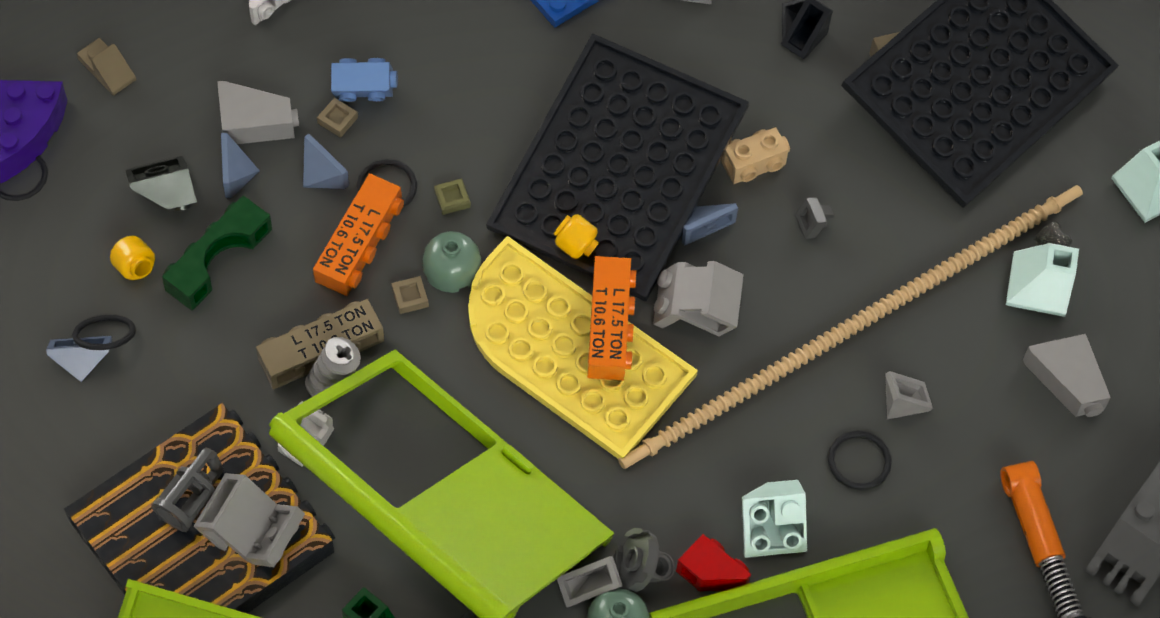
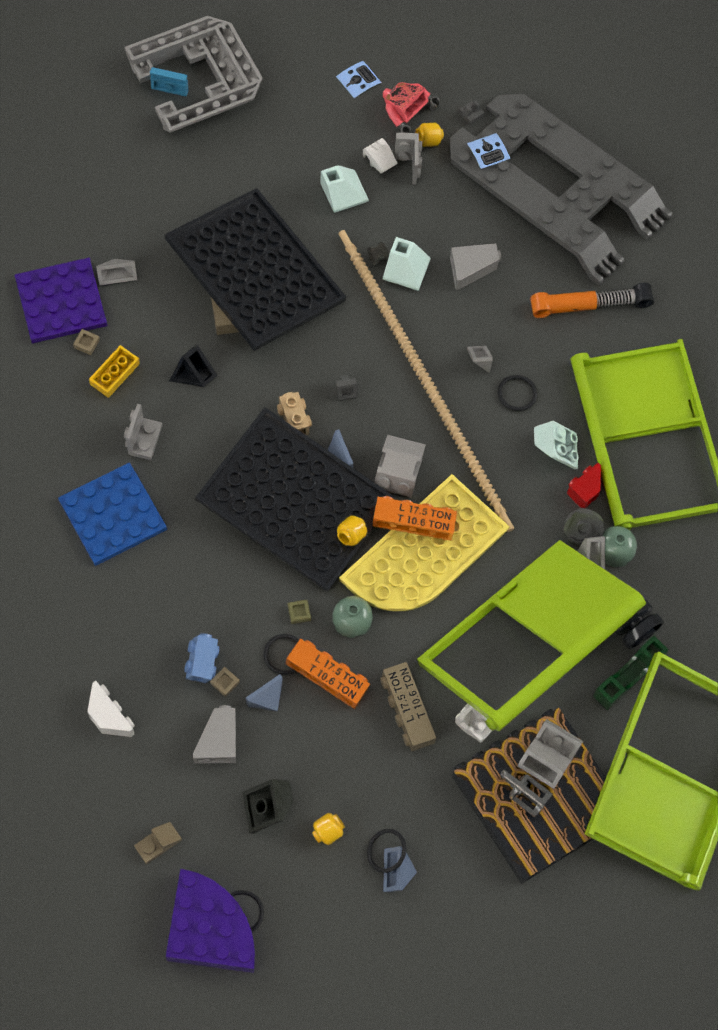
camera: 85 degrees left, 5 degrees up
dark green arch [162,196,272,311] -> none
sand blue slope [221,133,260,198] -> none
light grey piece [305,337,361,397] -> none
dark tan tile [391,276,429,314] -> none

